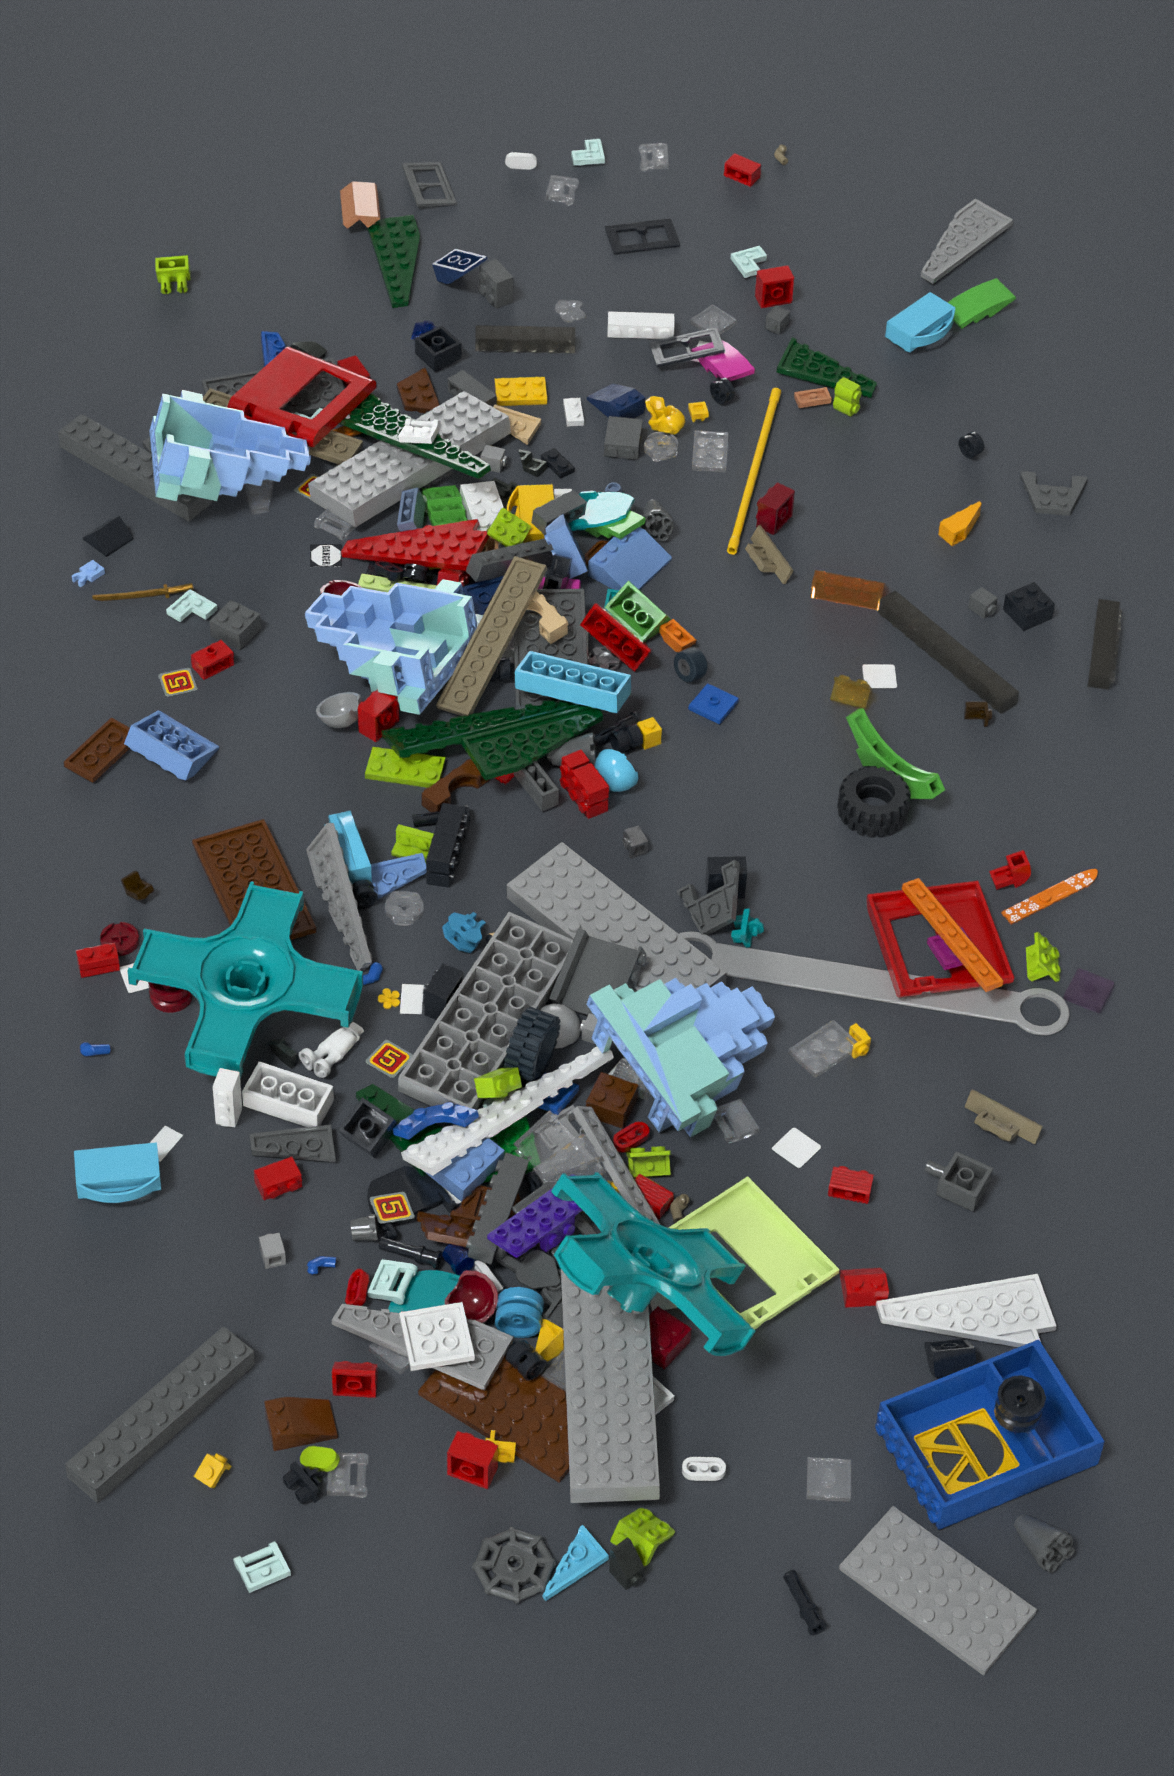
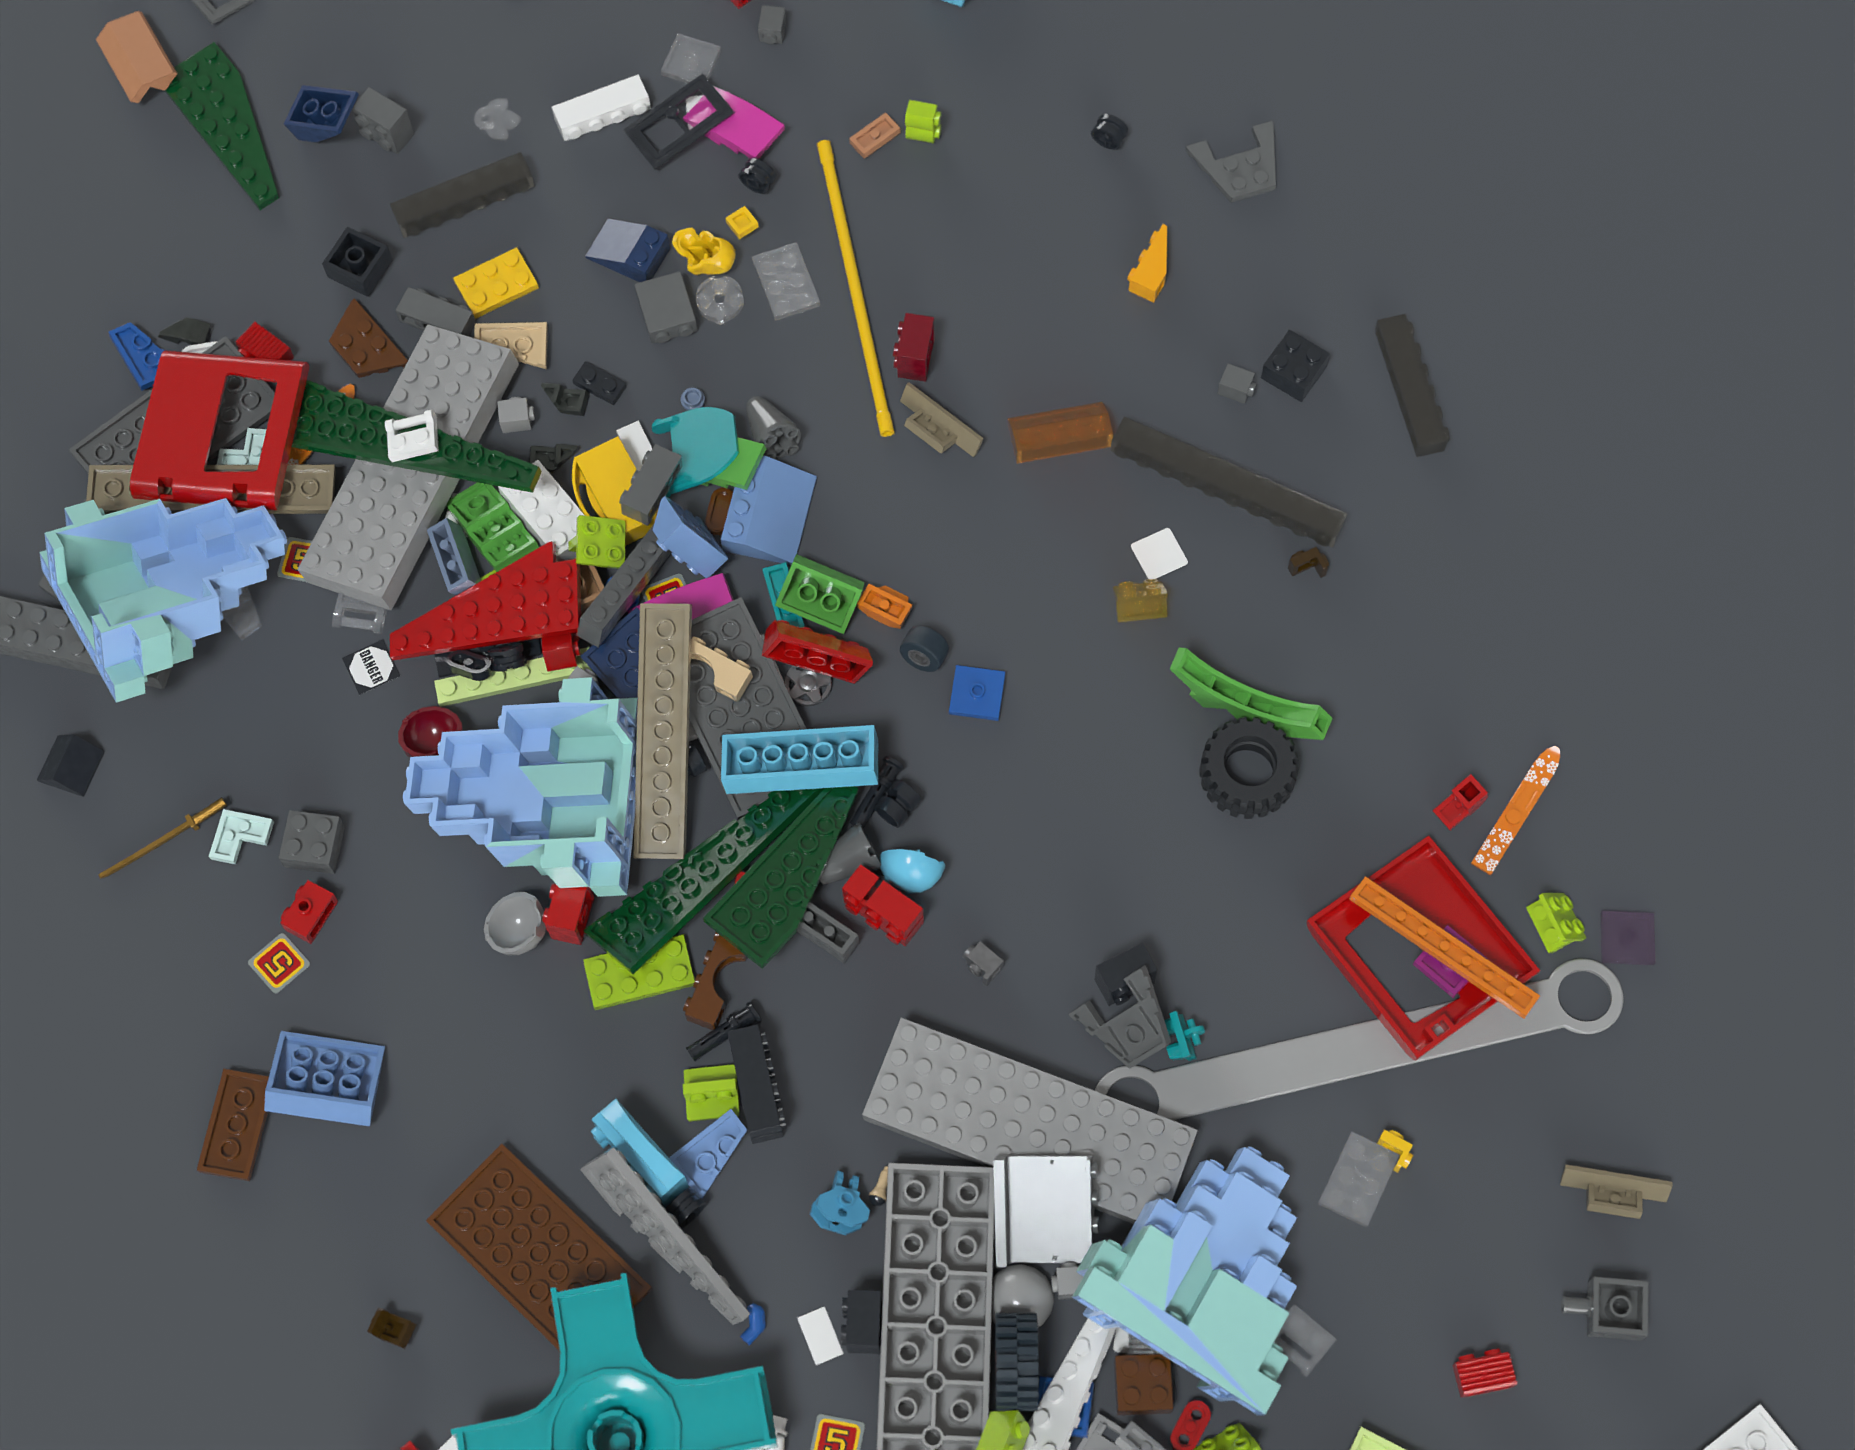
camera: 20 degrees left, 20 degrees up
light blue plate [72,560,105,587] -> none
dark red tile [100,922,139,956] -> none
yellow plant [378,988,400,1009] -> none
clear plate [385,891,424,926] -> none
clear blue bracket [411,320,437,340] -> none
black brick [543,554,572,589] -> none
white plate [563,398,584,427] -> none
yellow brick [637,717,662,750] -> none
white sticker [772,1128,821,1168] -> none
dark green wing [776,337,877,398] -> none

